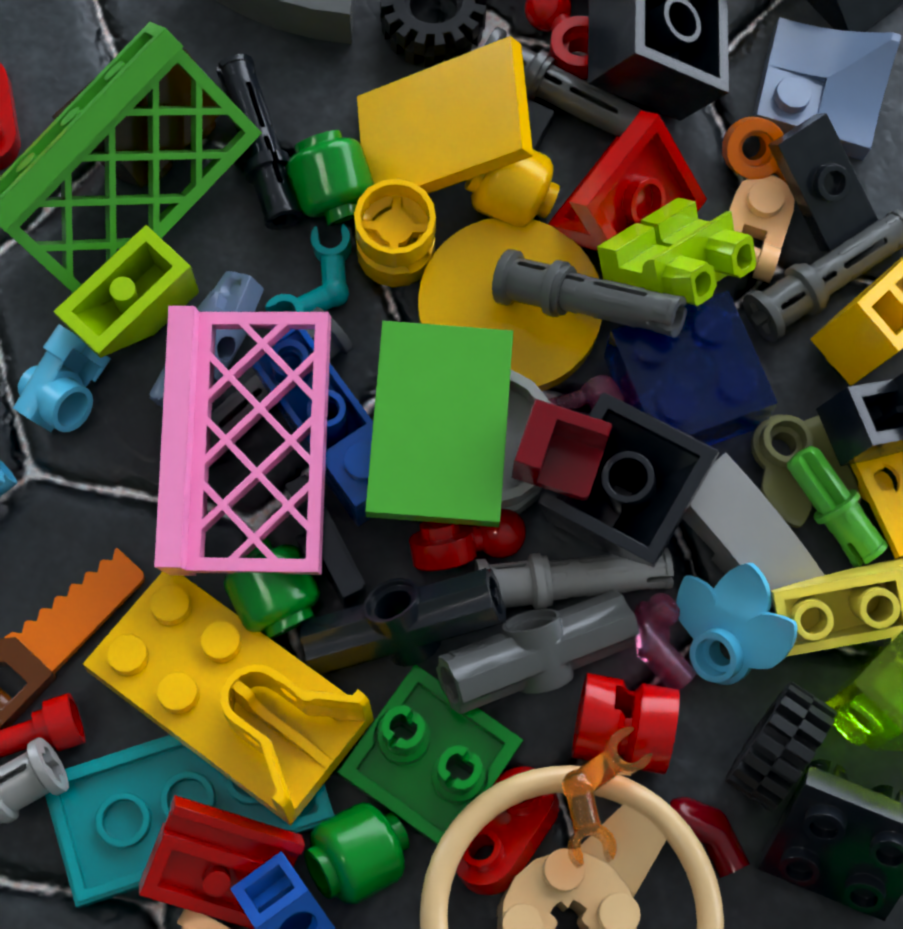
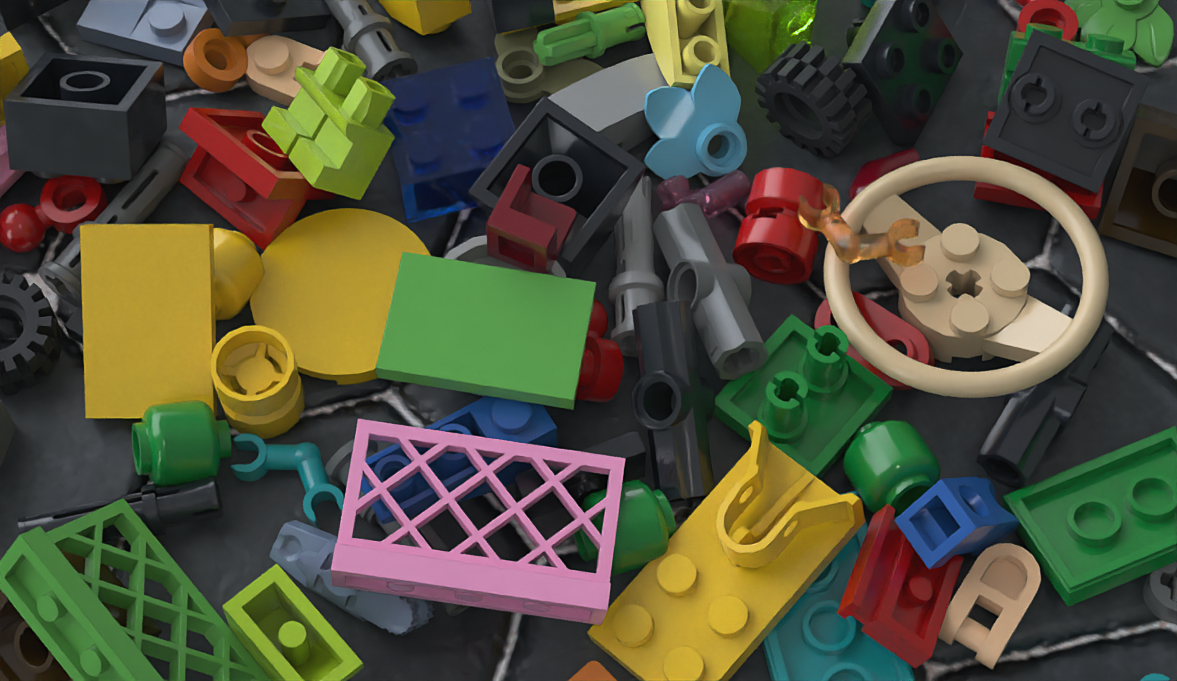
camera: 80 degrees left, 10 degrees down
dark grey pin [492,249,687,338] -> none
clear pink hand [549,375,624,410] -> none

